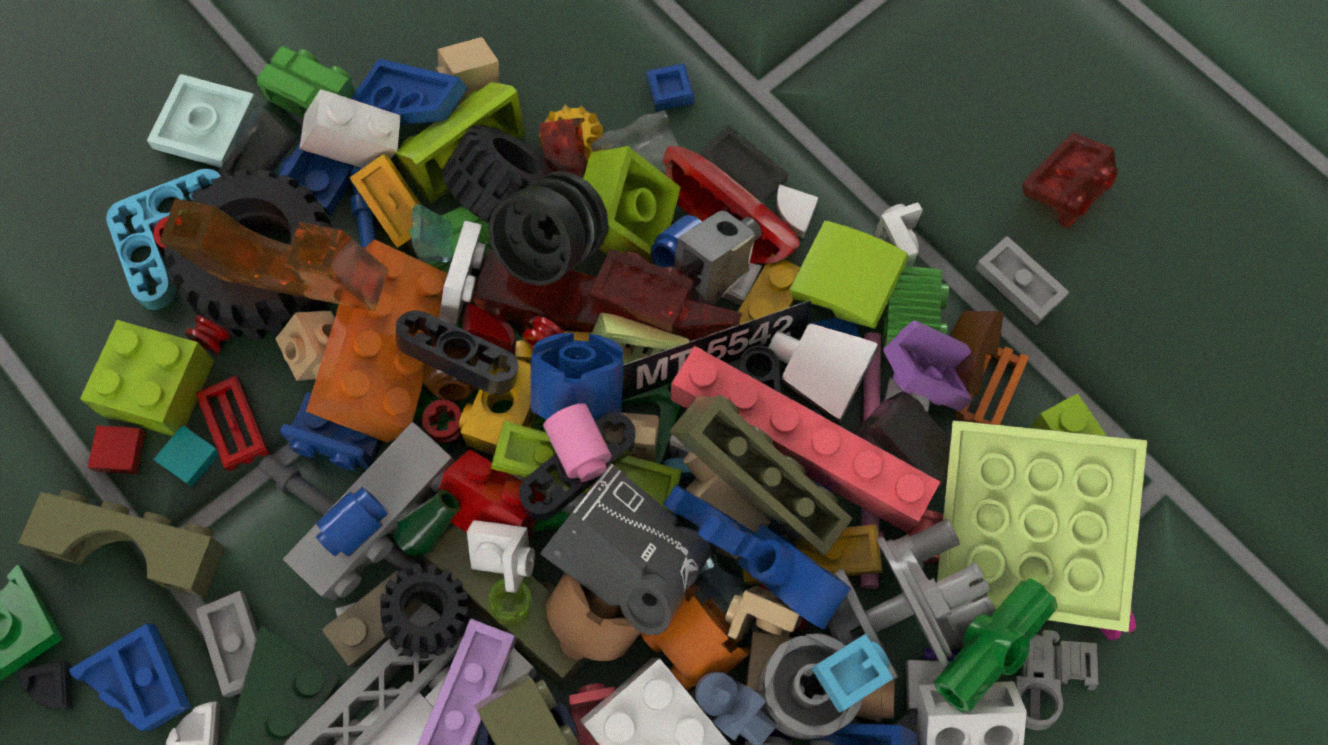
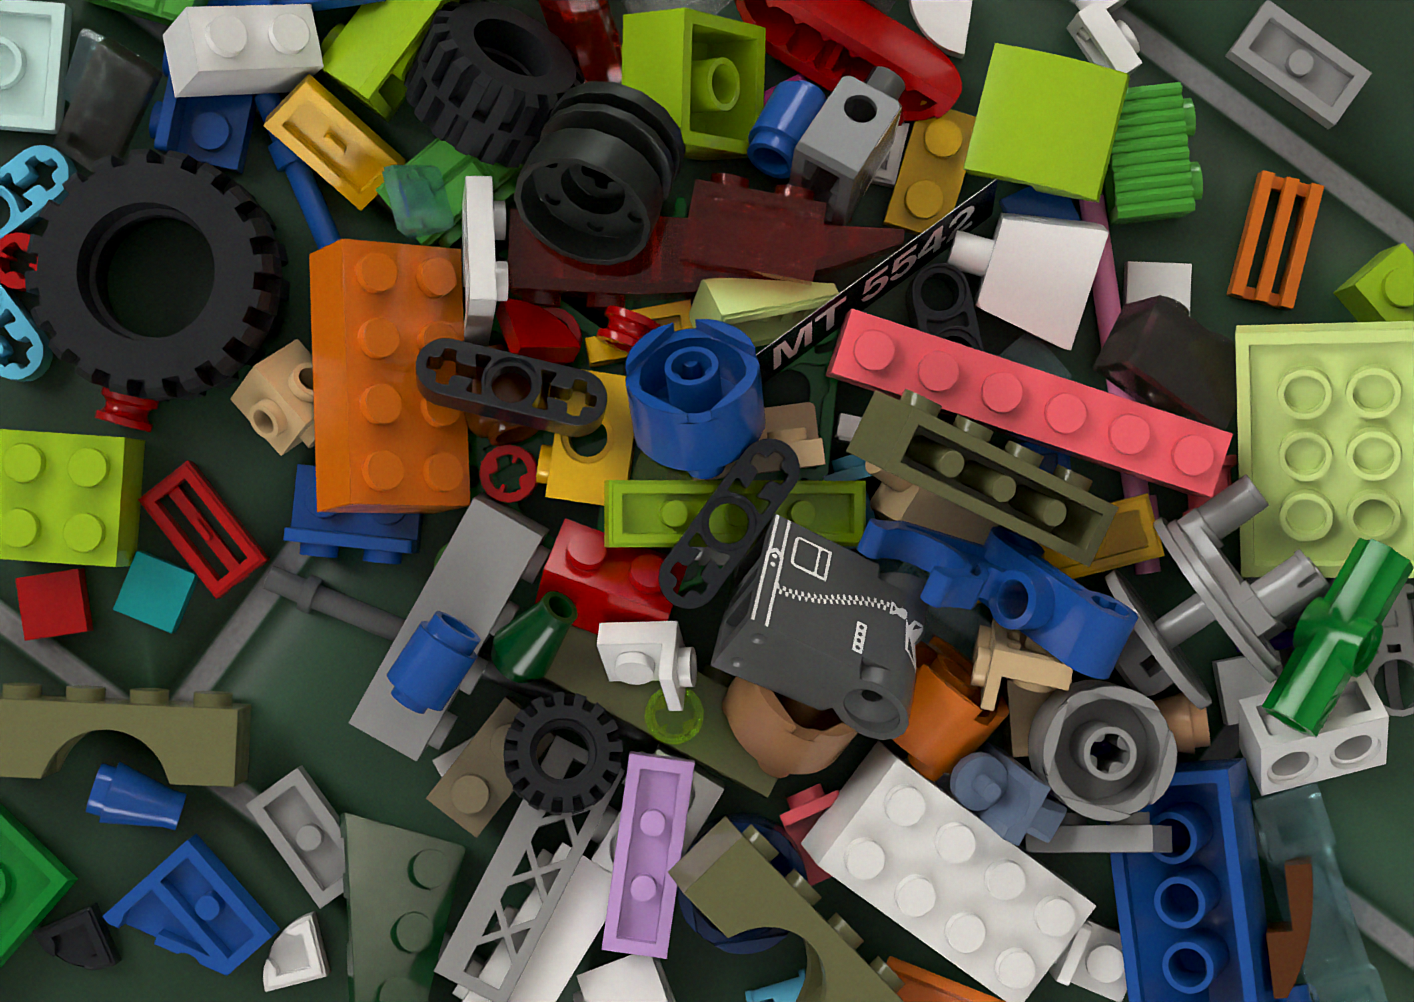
camera: 10 degrees left, 20 degrees up
clear orange arch [160,198,389,312] -> none
bright pink brick [543,404,612,482] -> none
medium azure bracket [811,634,894,712] -> none
medium lavender bracket [883,321,972,411] -> none
reddish brown slope [950,311,1004,395] -> none
none -> blue cone [86,761,187,831]

